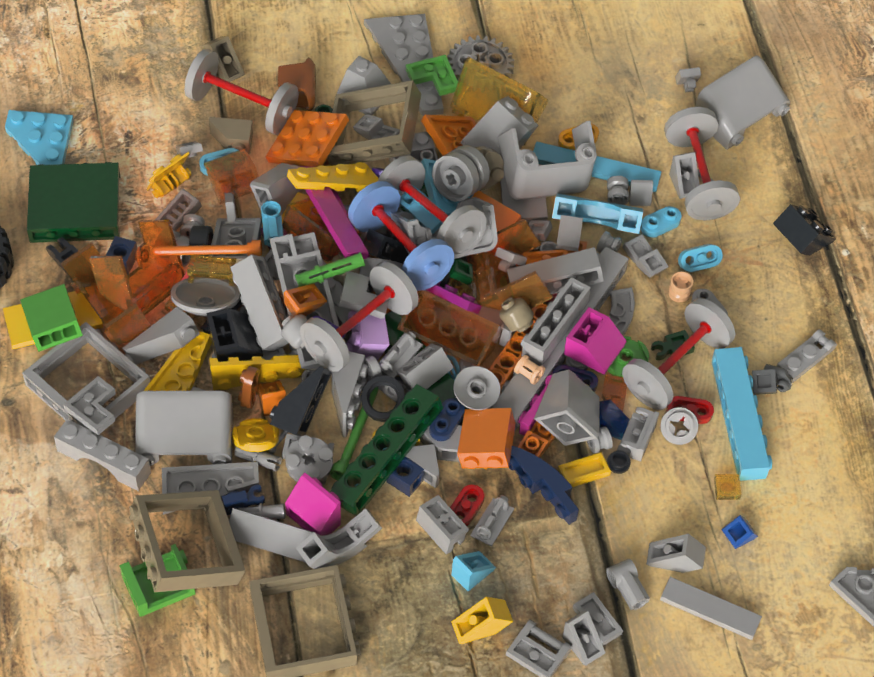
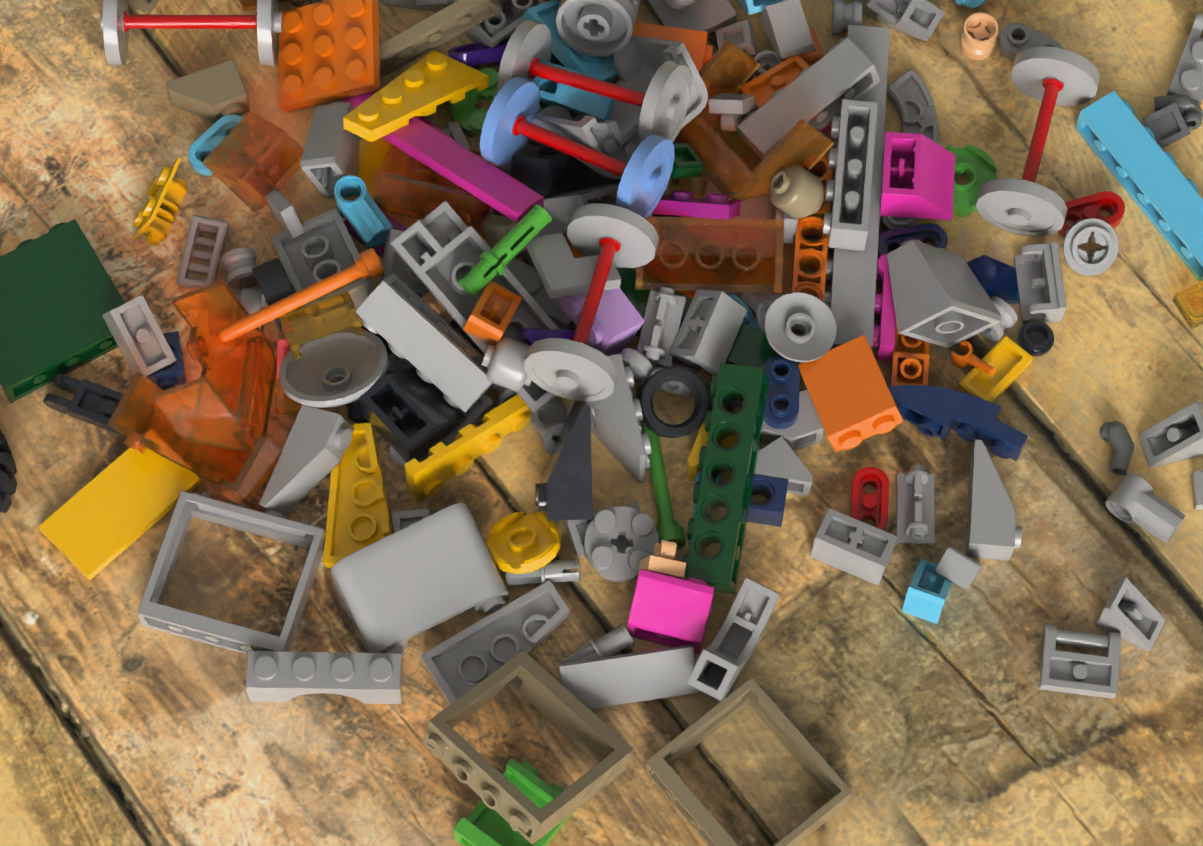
camera: 25 degrees left, 10 degrees up
bright green brick [20,284,83,352] -> none
light grey plate [63,376,116,435] -> none
light grey plate [176,141,203,158] -> none
dark blue plate [222,485,265,515] -> none
dark orange plate [238,366,260,409] -> none
orange slope [258,380,286,416] -> none
yellow slope [451,597,513,644] -> none
light nougat bush [514,355,545,385] -> none
light grey plate [573,592,623,646] -> none
clear orange tile [601,374,627,418] -> none
dark green plate [651,330,695,360] -> none
none -> light grey panel [102,295,177,380]
none -> light nougat tile [637,540,686,579]
none -> light grey slope [936,547,983,589]
none -> orange hand [950,341,996,376]
none -> light grey slope [965,440,1022,561]
none -> dark grey arm [1100,420,1134,475]

